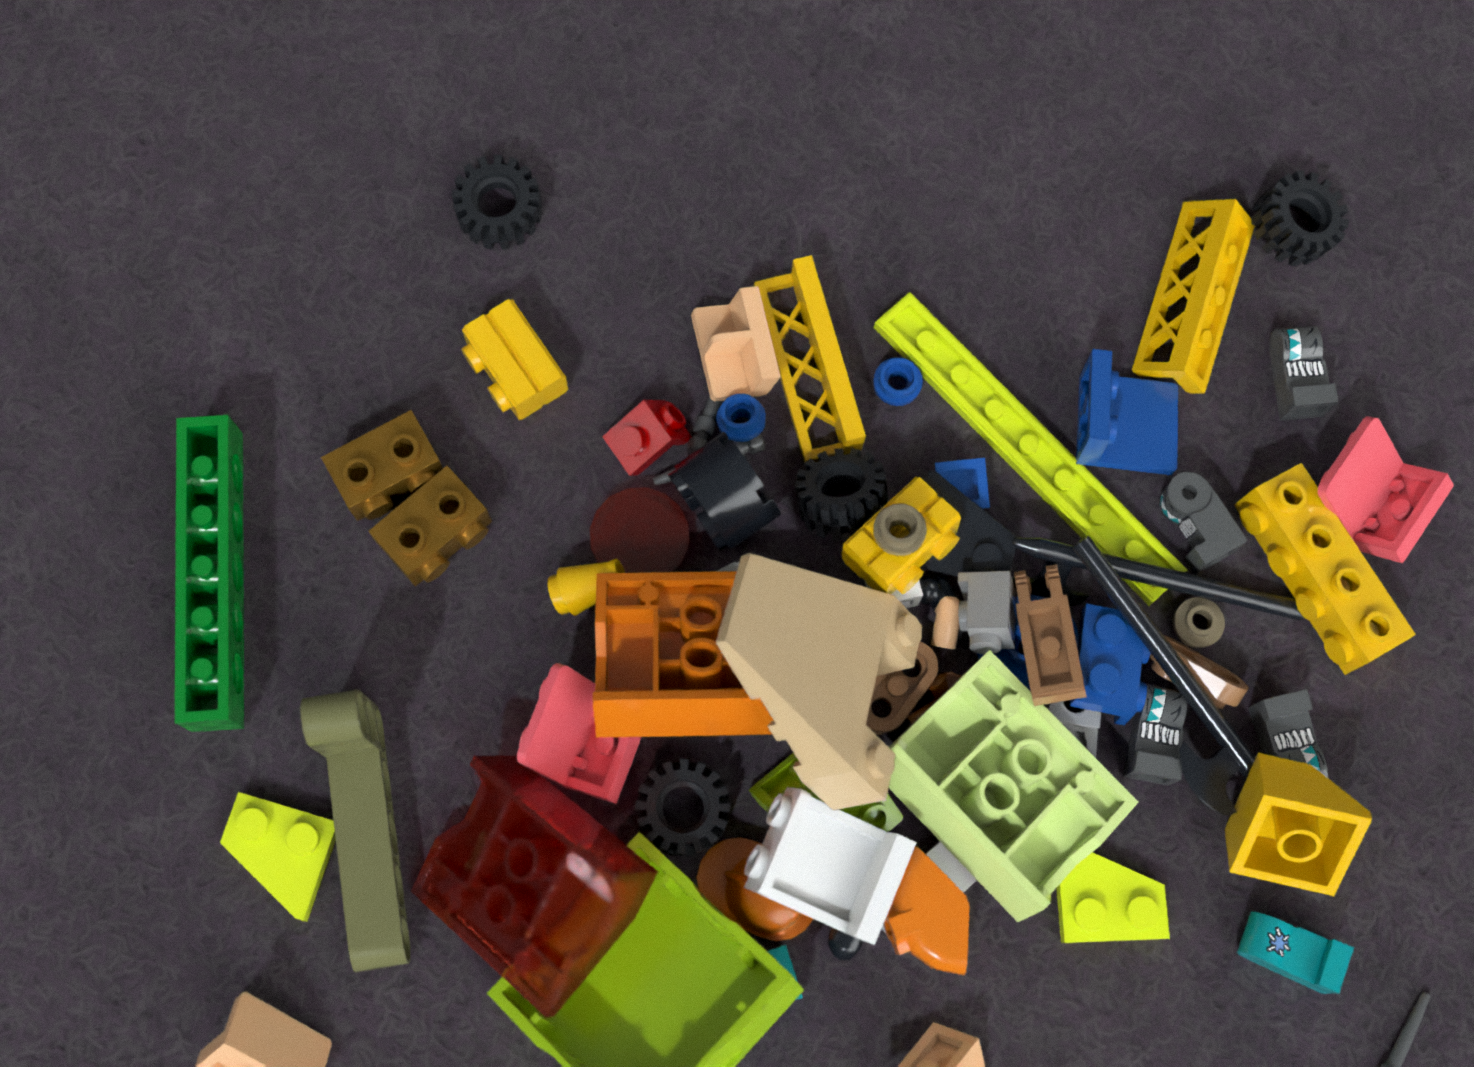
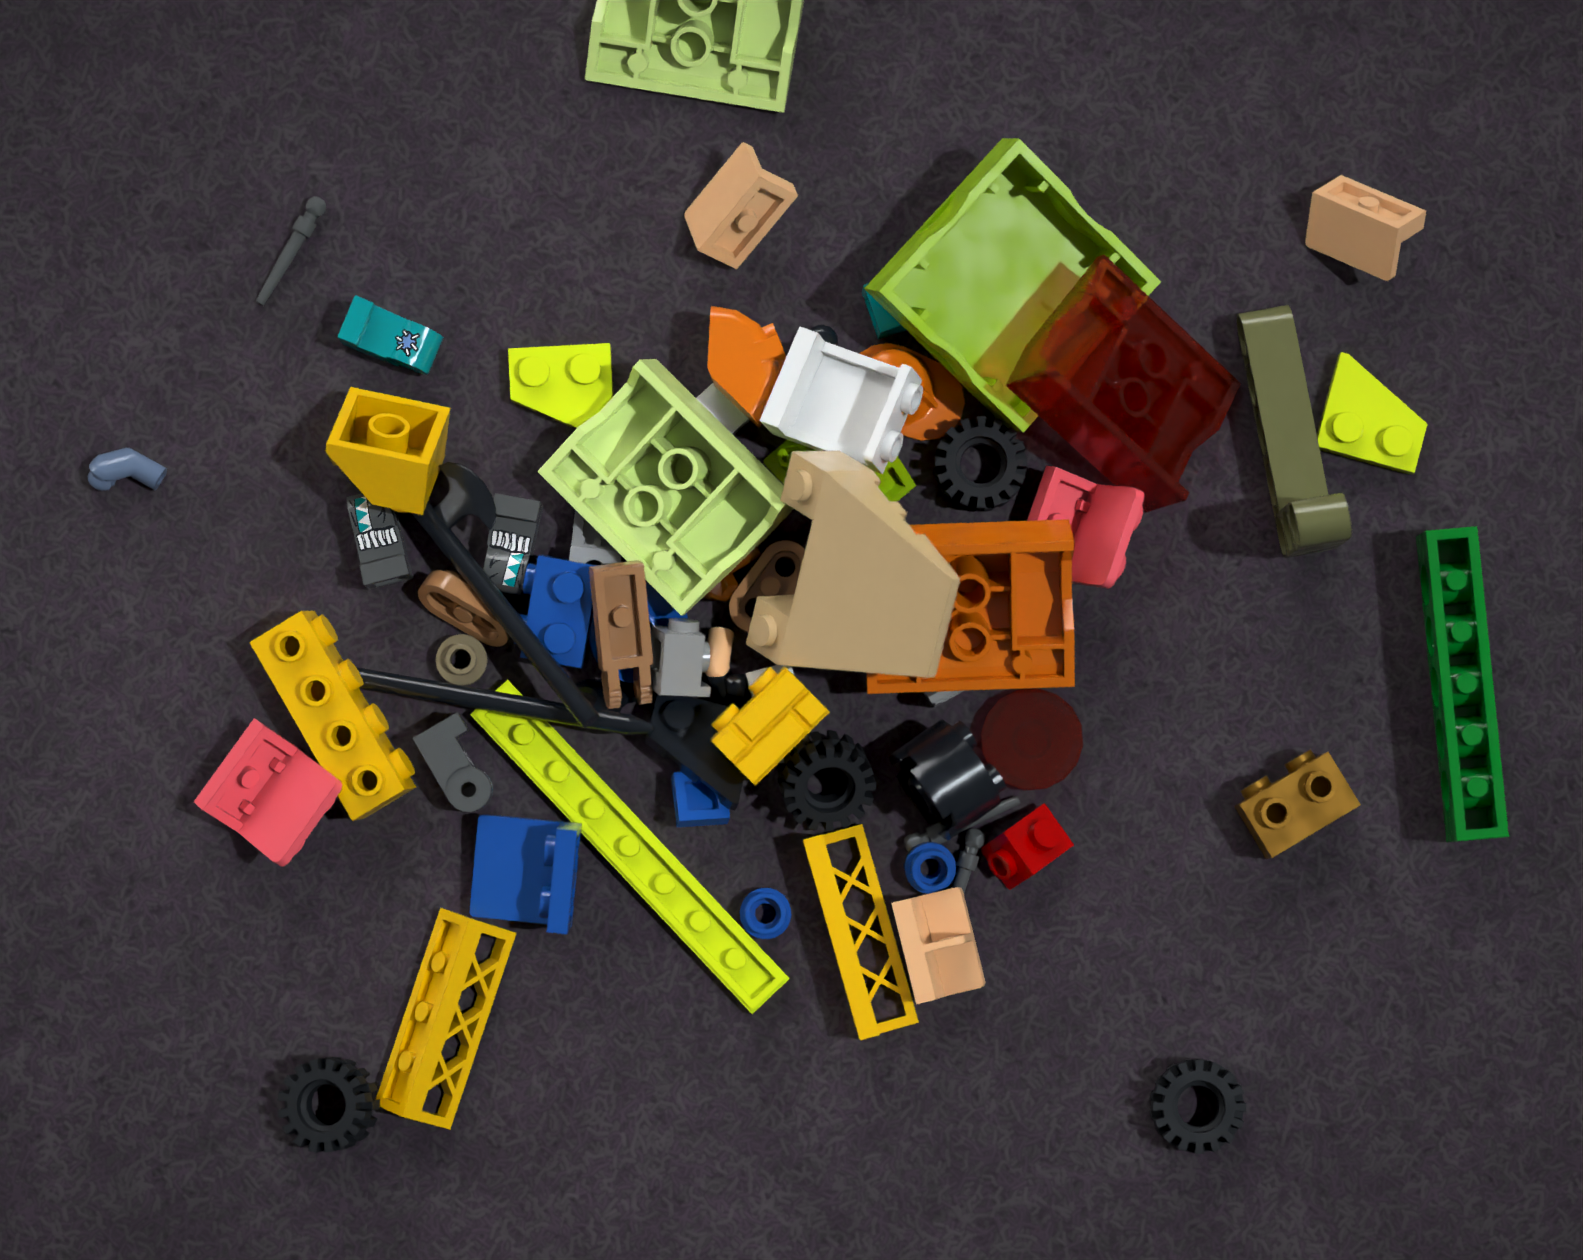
camera: 175 degrees left, 10 degrees up
pearl gold brick [368,466,492,587] -> none
yellow brick [461,299,569,420] -> none
yellow cone [547,559,625,616] -> none
dark tan plate [873,504,927,556] -> none
dark grey leg [1269,325,1339,421] -> none

